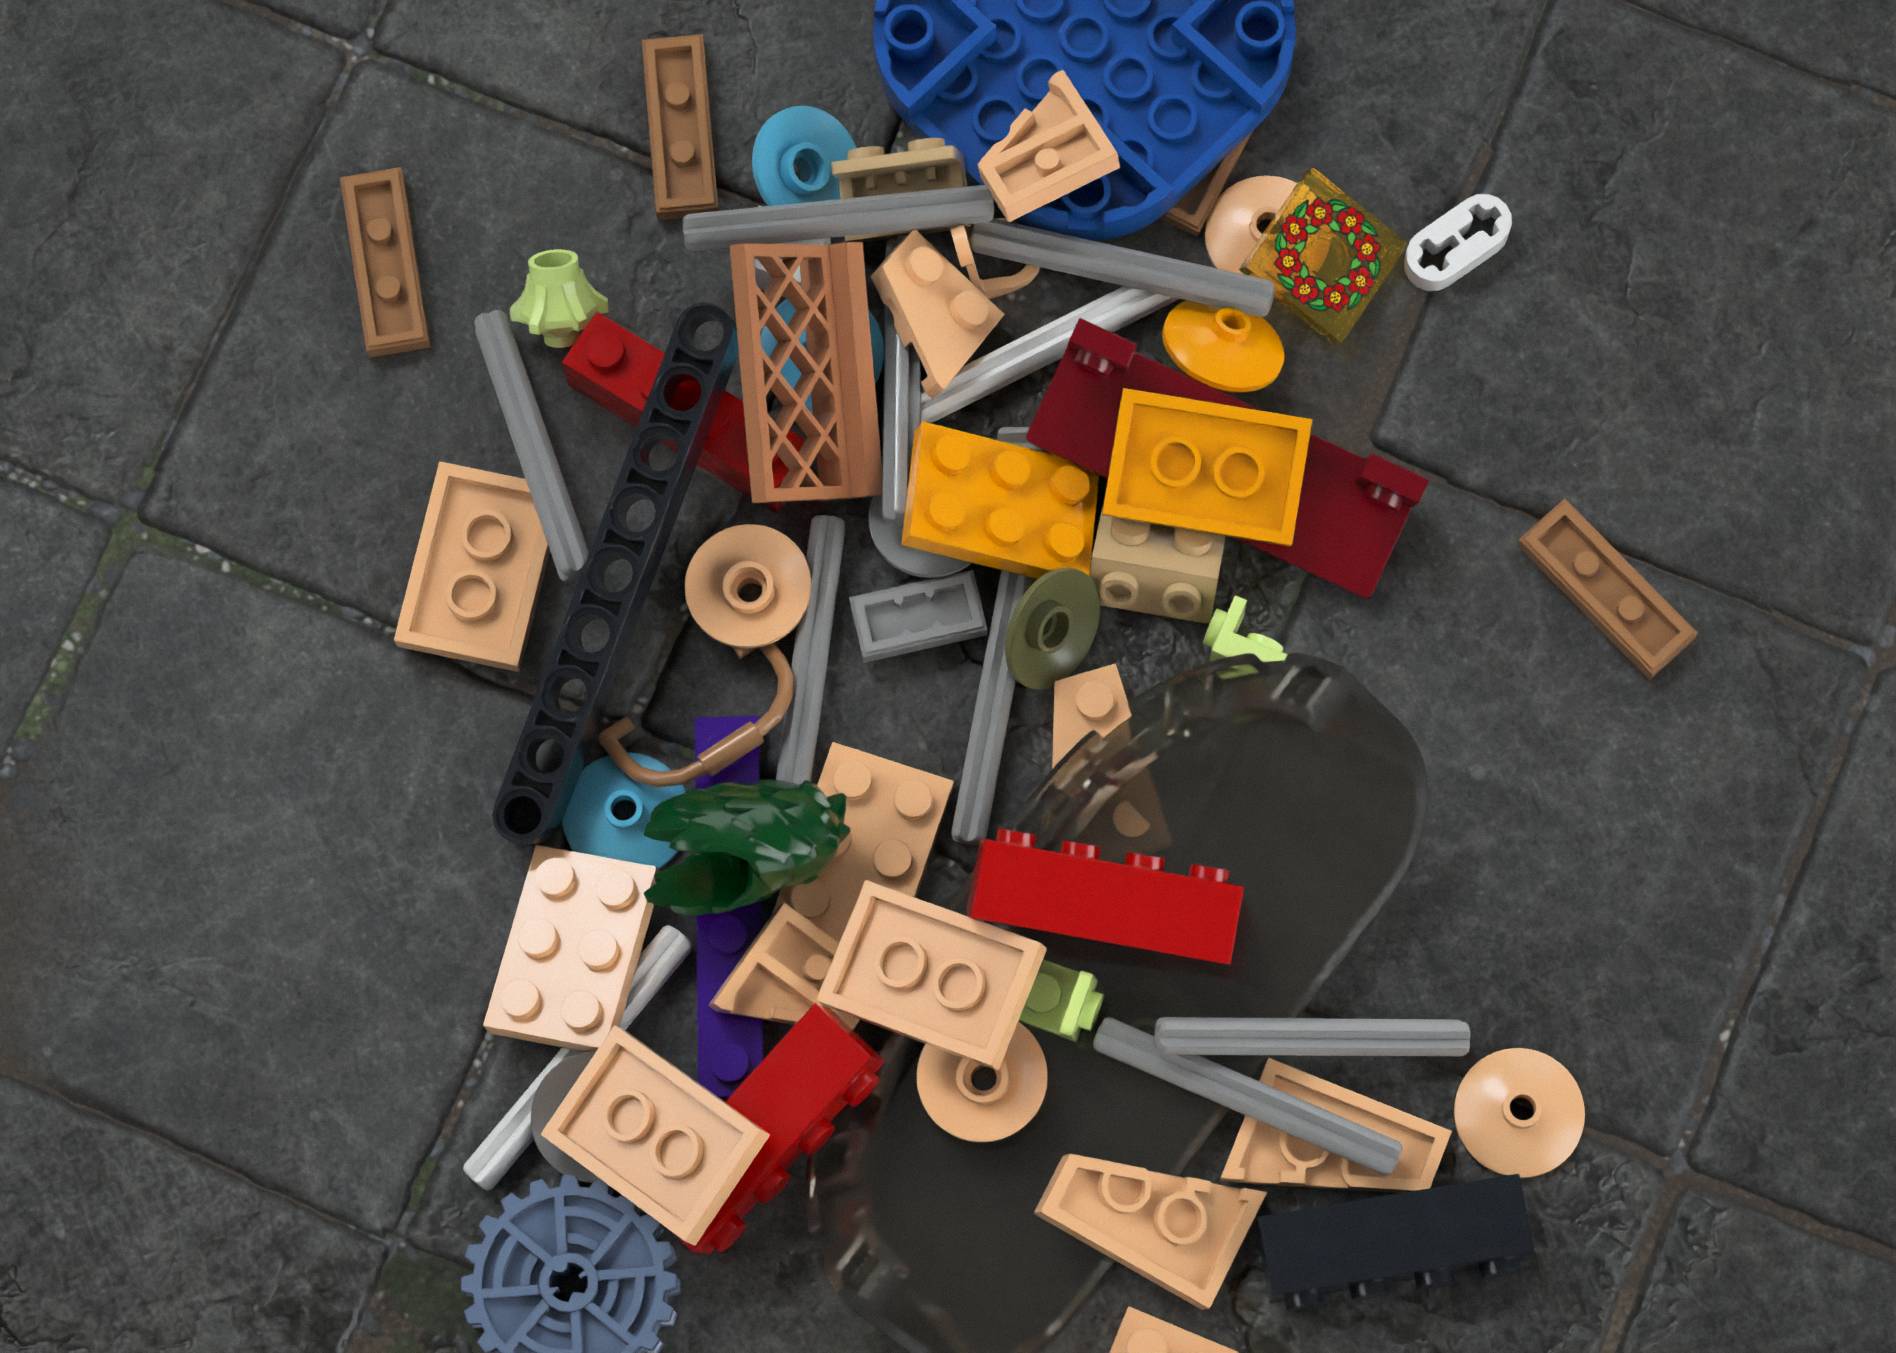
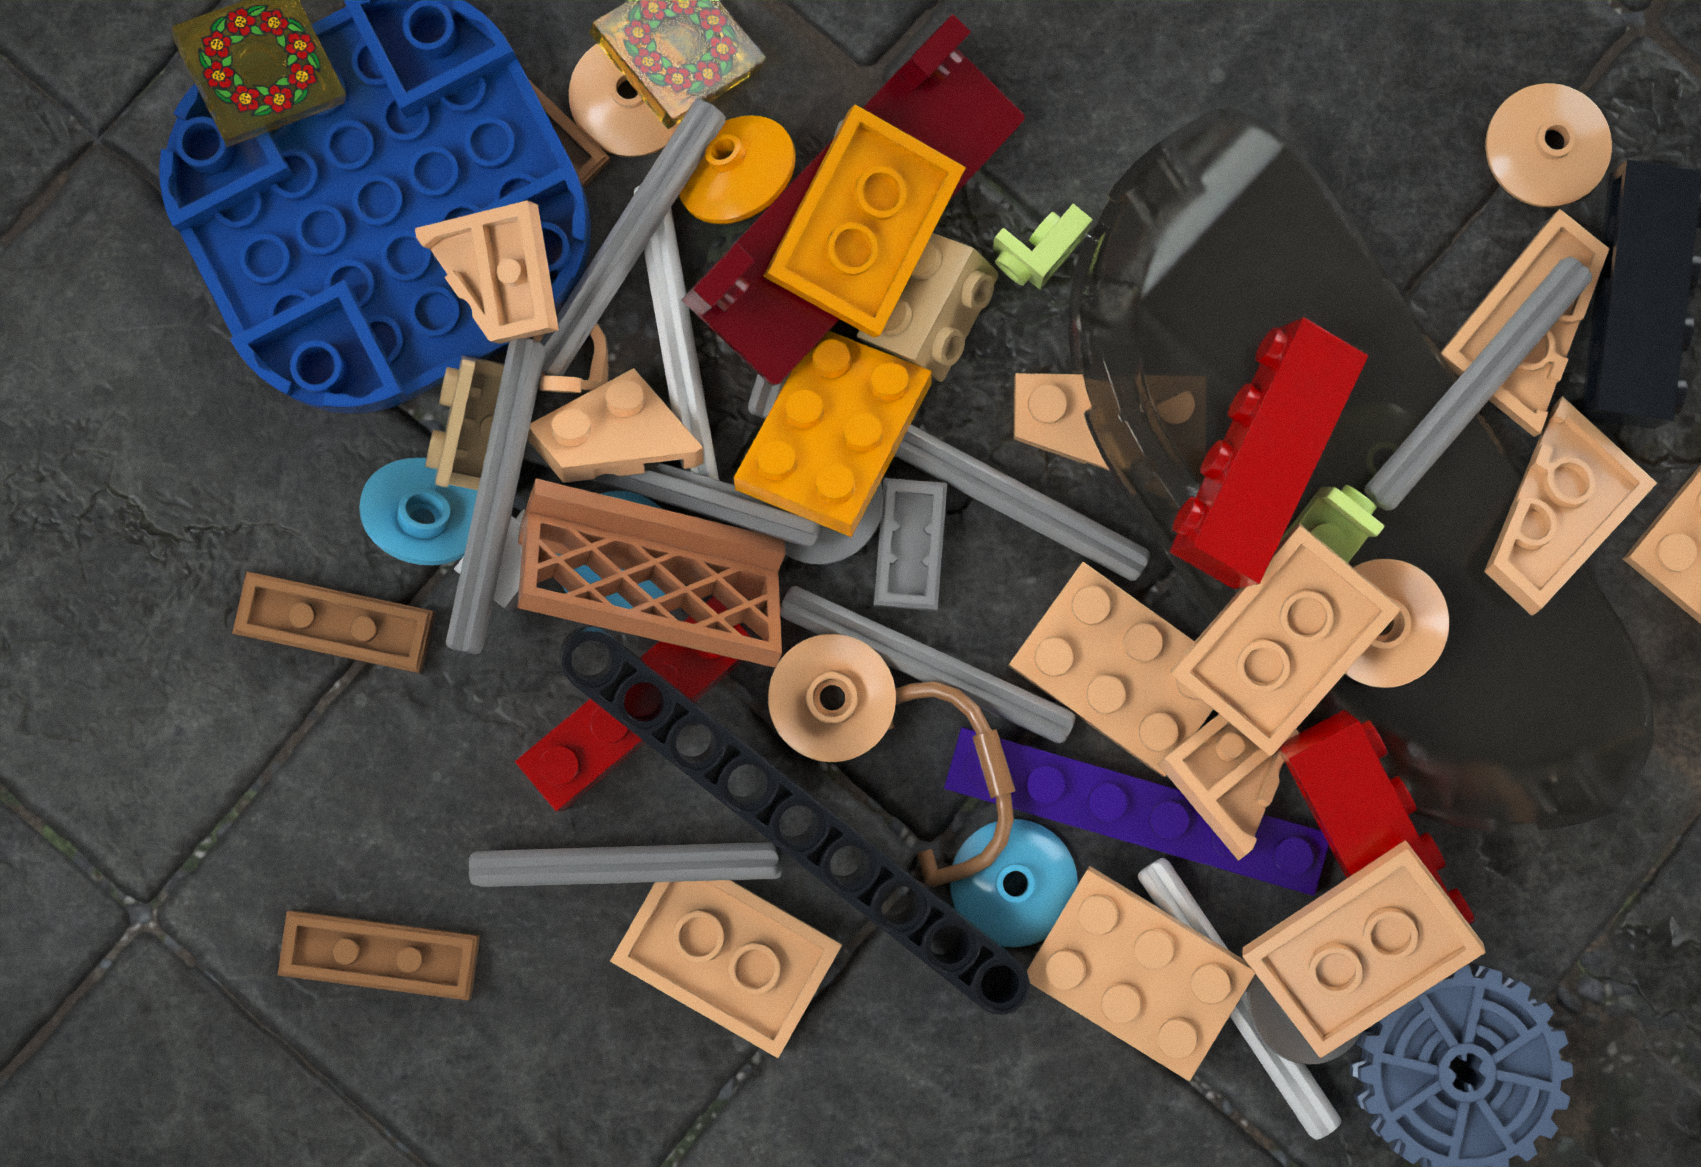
camera: 75 degrees left, 10 degrees up
yellowish green rock [510,249,609,348] -> none
dark green head [644,779,851,915] -> none
olive dish [1005,567,1100,690] -> none
light grey axle [1154,1017,1470,1056] -> none

